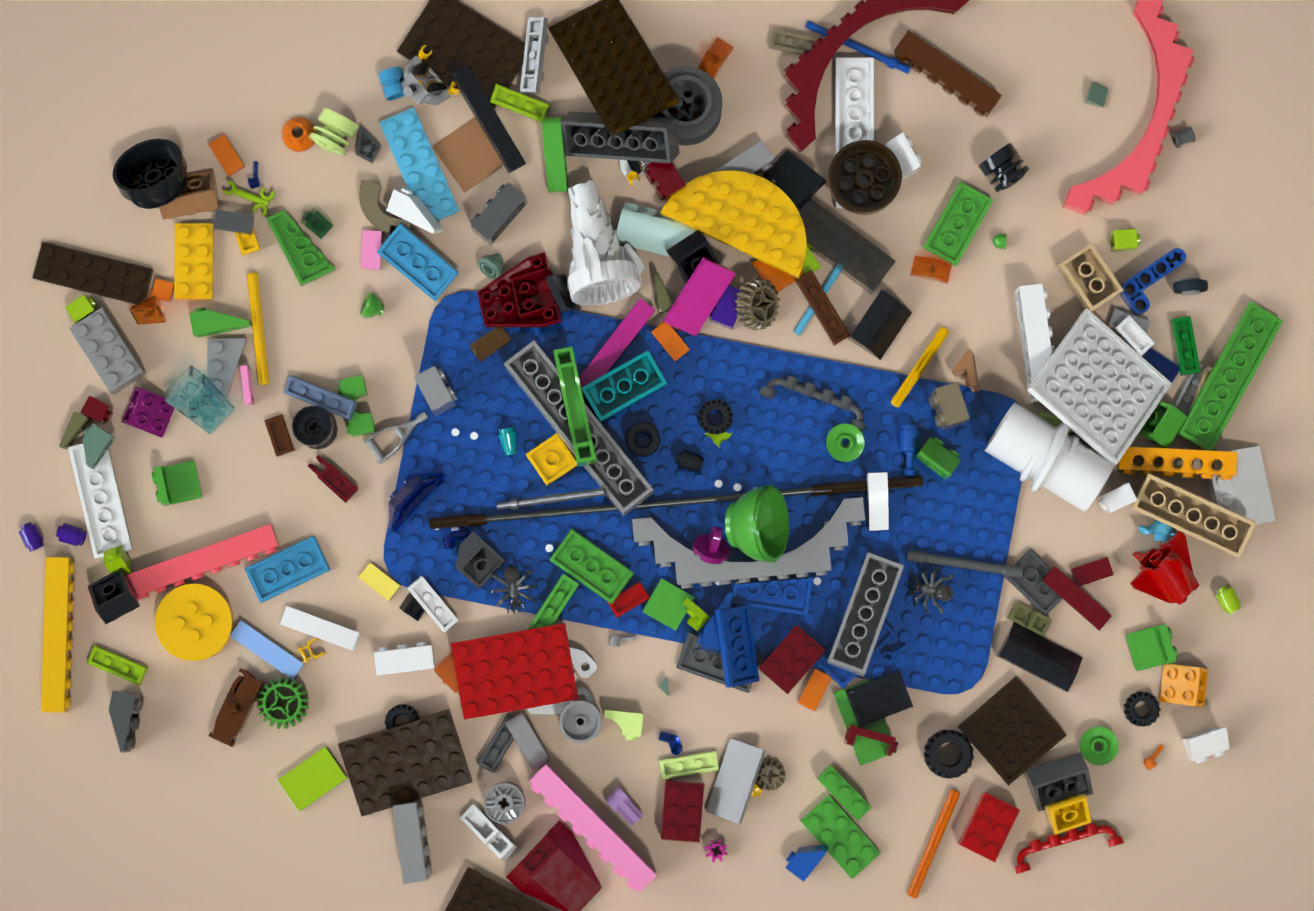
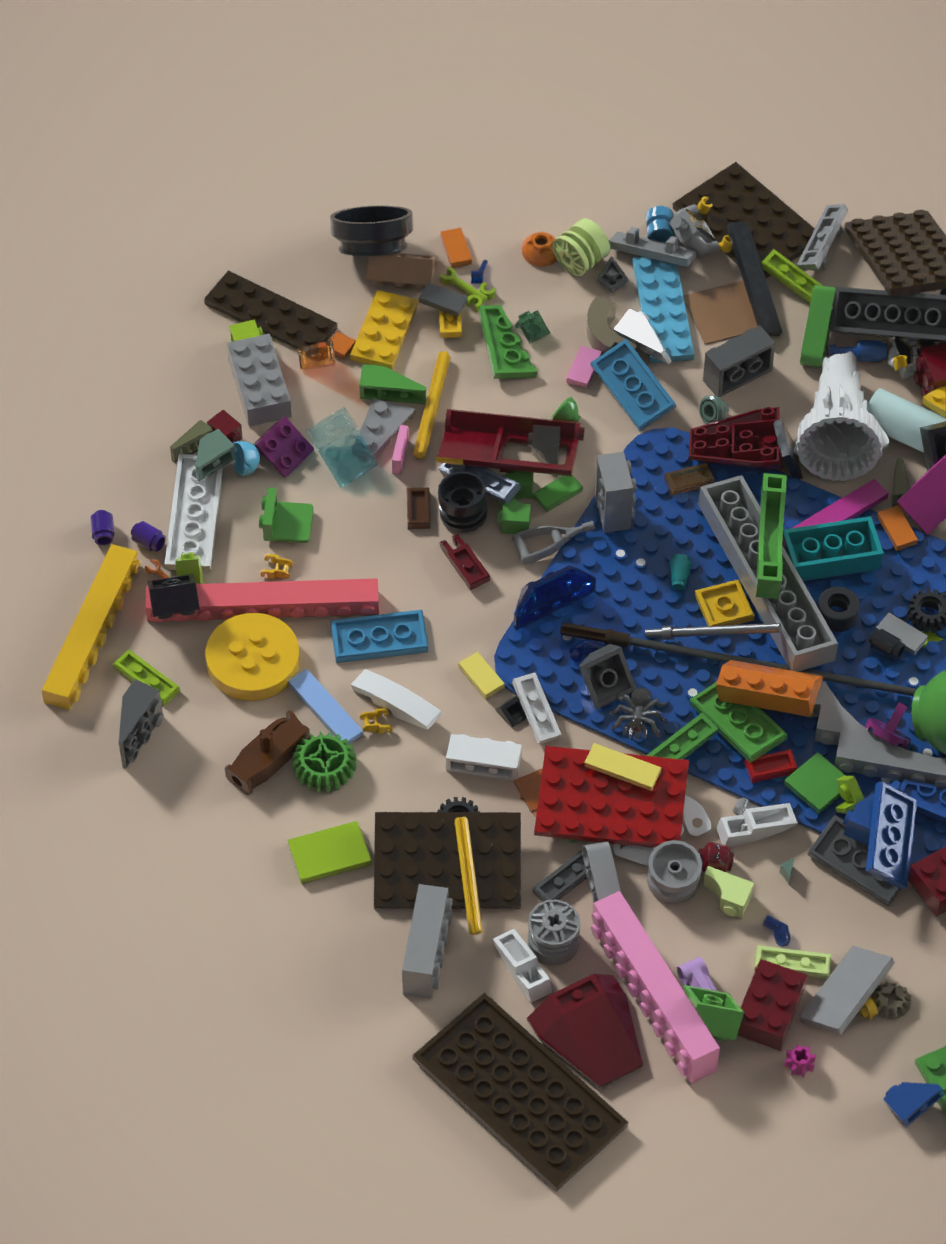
camera: 15 degrees right, 30 degrees down
none -> orange hand [145,559,169,578]
none -> medium azure hair [233,441,260,476]
none -> yellow piece [260,554,293,580]
none -> dark red piece [436,409,585,477]
none -> yellow axle [455,817,482,935]
none -> clear smoke slope [528,425,561,477]
none -> bright green tile [533,475,583,512]
none -> light yellow tile [585,743,661,791]
none -> light grey hinge [609,227,696,267]
none -> bright green slope [682,985,744,1041]
none -> dark red head [698,842,734,872]
none -> orange slope [716,660,823,717]
none -> white slope [716,803,797,847]
none -> blue piece [829,340,887,362]
none -> light grey tile [876,613,928,656]

